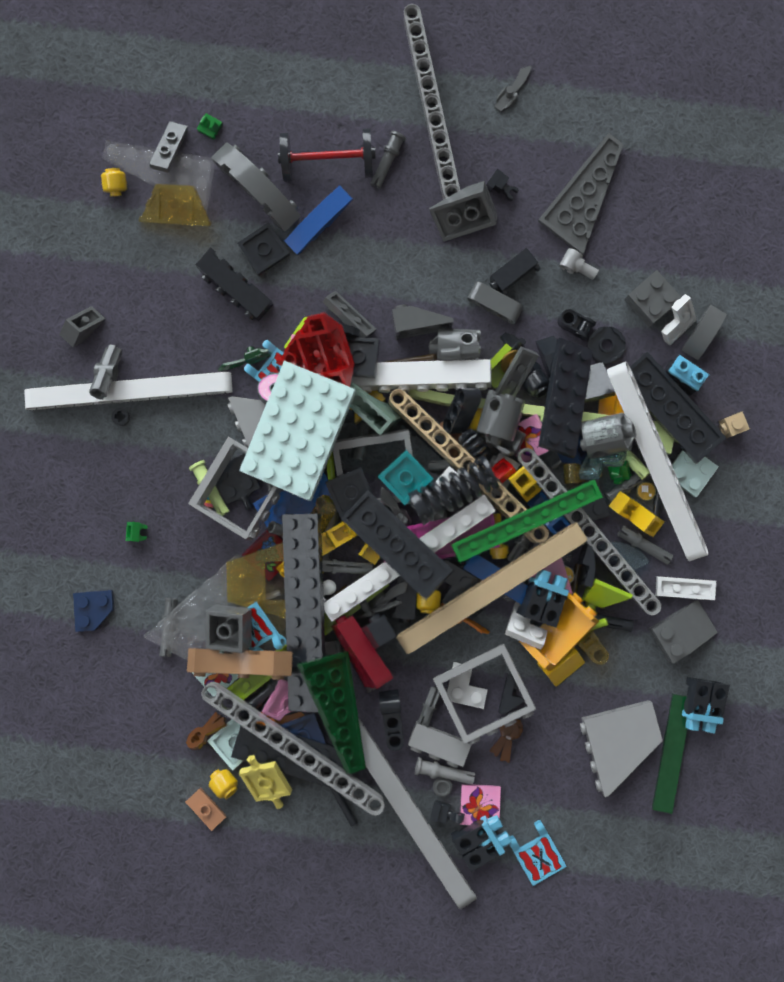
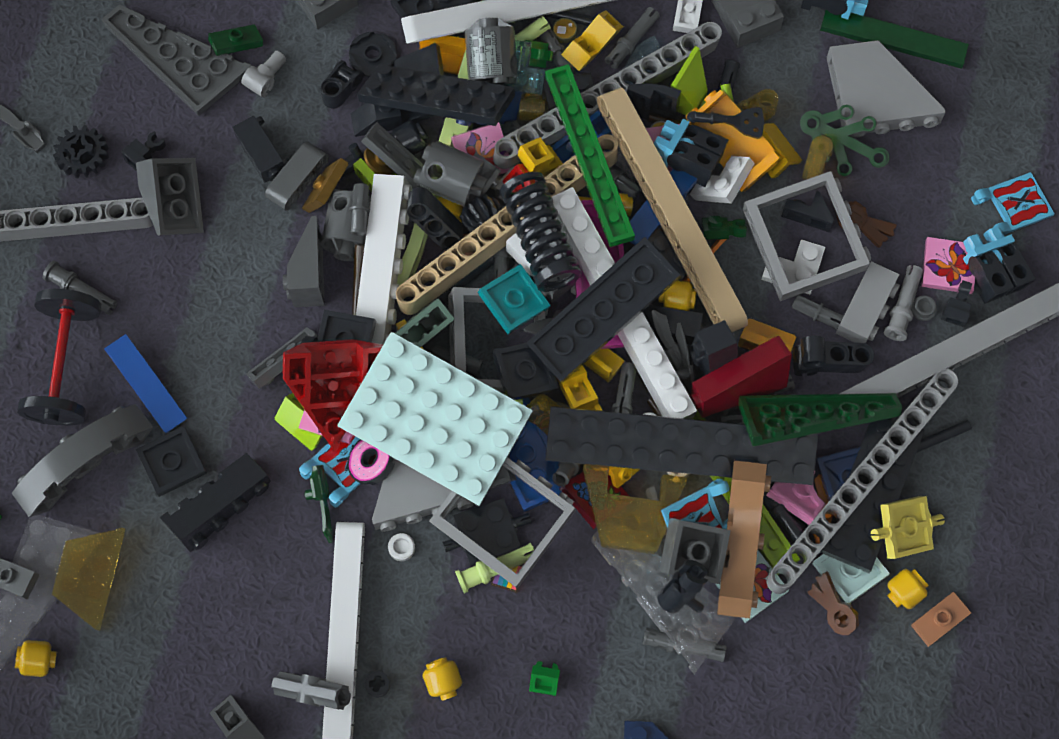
camera: 85 degrees left, 15 degrees down
none -> black gear [53,125,109,179]
none -> dark green plate [208,24,263,56]
none -> pearl gold plate [302,158,348,213]
none -> white tile [388,533,415,561]
none -> yellow head [422,657,462,701]
none -> black piece [657,560,708,613]
none -> black piece [687,107,765,139]
none -> dark green plate [702,216,747,239]
none -> light orange panel [738,319,796,352]
none -> dark green plant [800,104,890,176]
none -> clear yellow leg [802,136,834,180]

